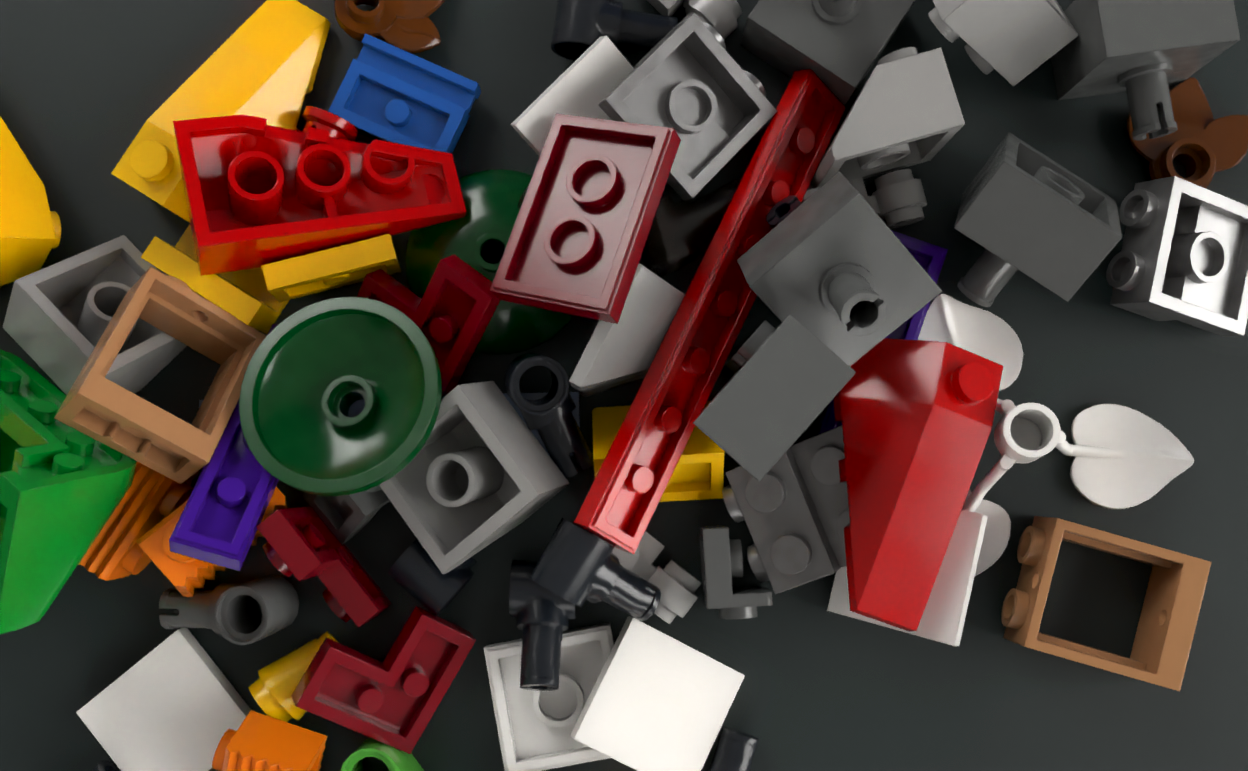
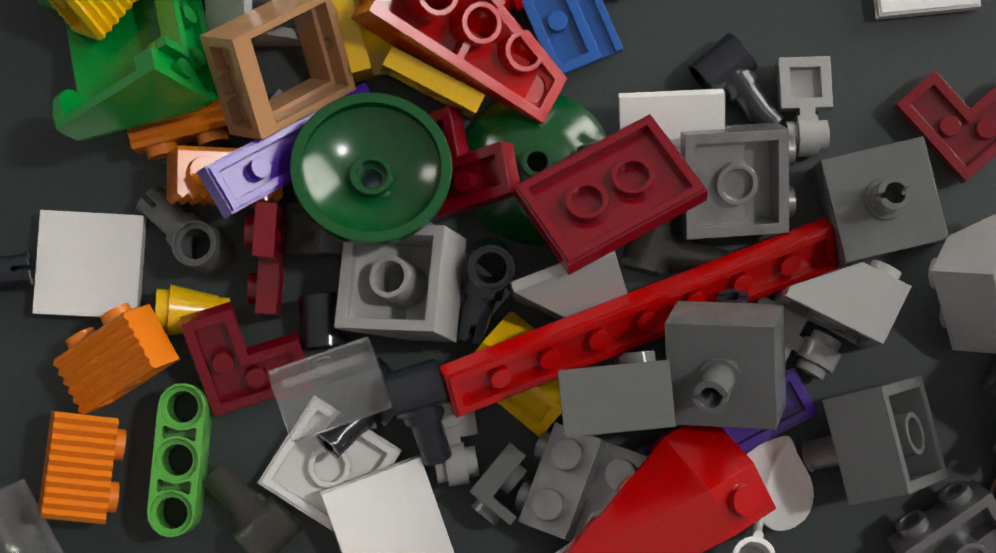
camera: 40 degrees right, 0 degrees up
none -> clear panel [268,336,392,442]

